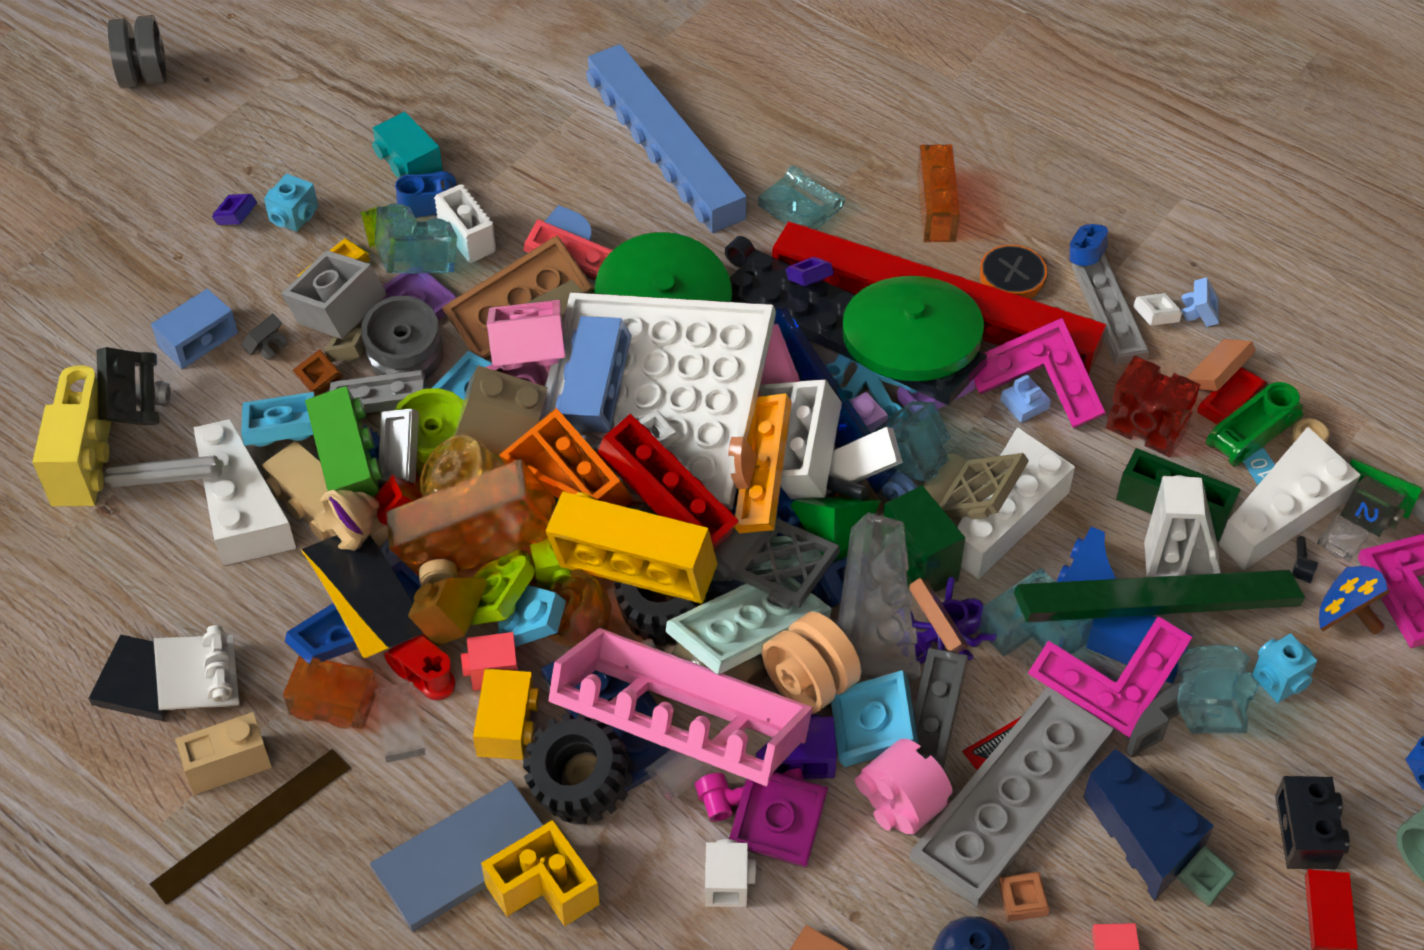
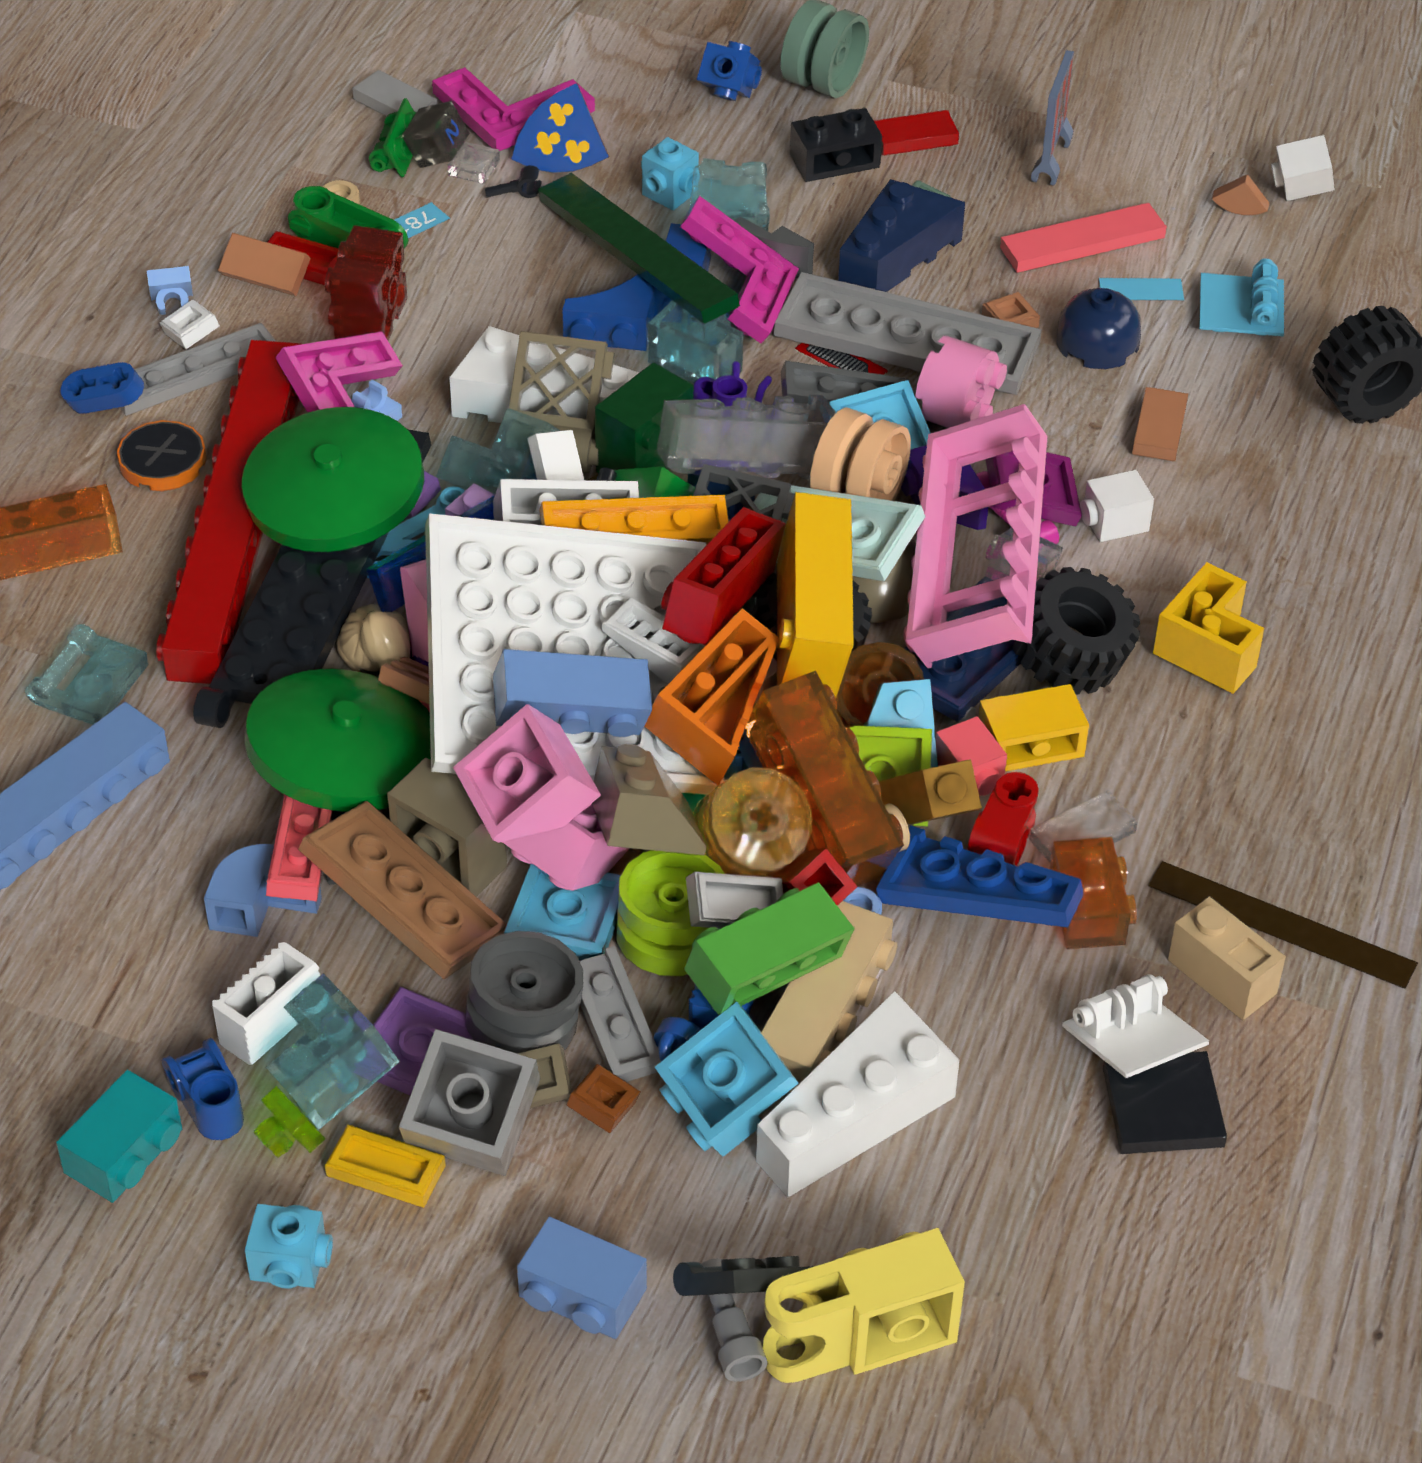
camera: 110 degrees left, 5 degrees down
light grey axle [103,455,224,487] -> none
dark purple tile [212,194,258,225] -> none
dark grey tile [241,313,288,360] -> none
black sticker [301,535,424,658] -> none
tan hair [314,490,379,551] -> none
sand blue tile [370,780,543,932] -> none
nougat tile [728,437,758,489] -> none
dark purple tile [786,257,834,286] -> none
nougat tile [909,578,969,653] -> none
dark green brick [1116,448,1241,541] -> none
white wedge [1144,475,1221,577] -> none
white wedge [1219,427,1360,570] -> none

